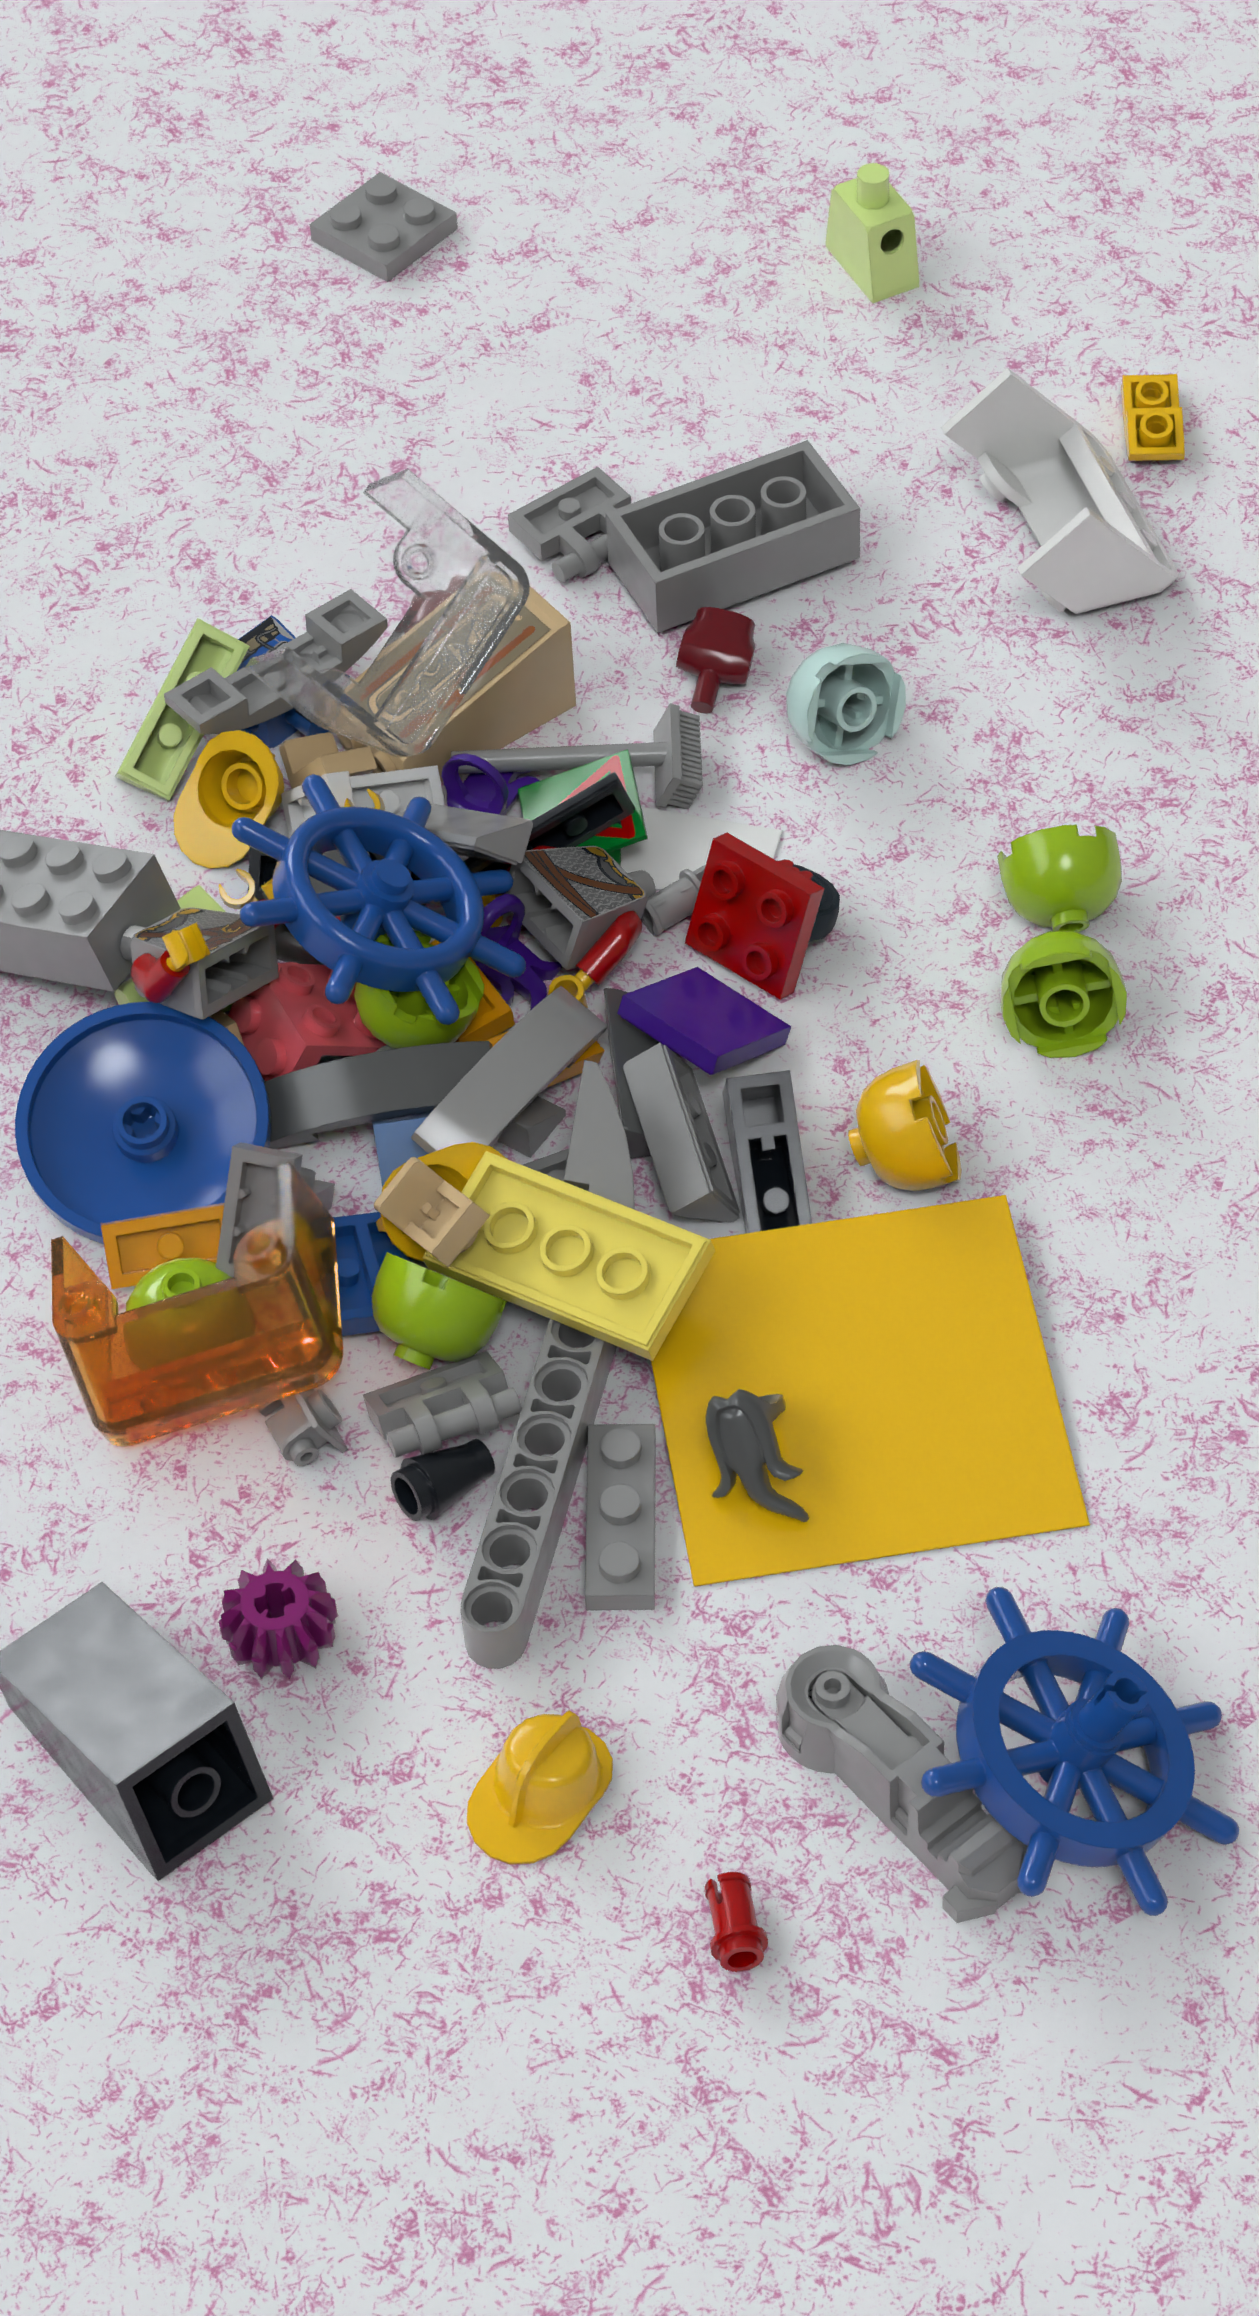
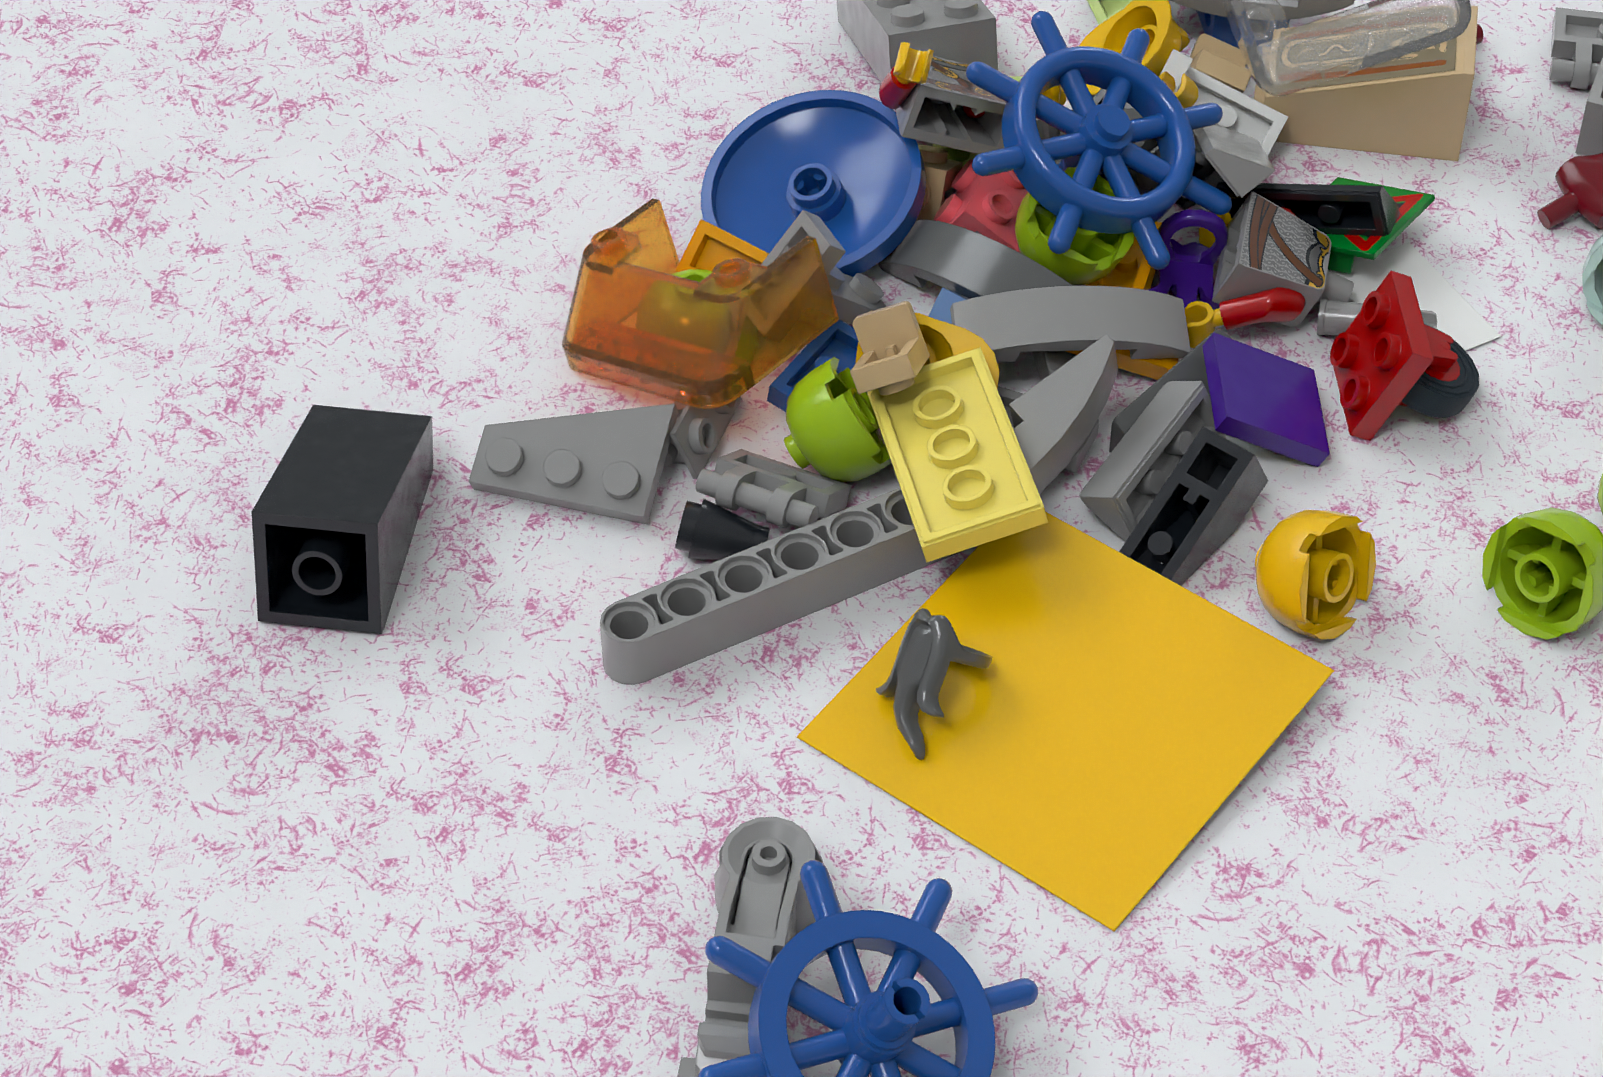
camera: 45 degrees right, 5 degrees down
magenta gear [219,1558,338,1680] -> none
dark purple piece [441,753,540,815] -> none
light grey piece [451,703,703,809] -> none
yellow piece [467,1710,613,1864] -> none
light grey plate [585,1424,656,1611] -> none
red pin [704,1872,768,1972] -> none
none -> light grey wing [469,403,679,525]

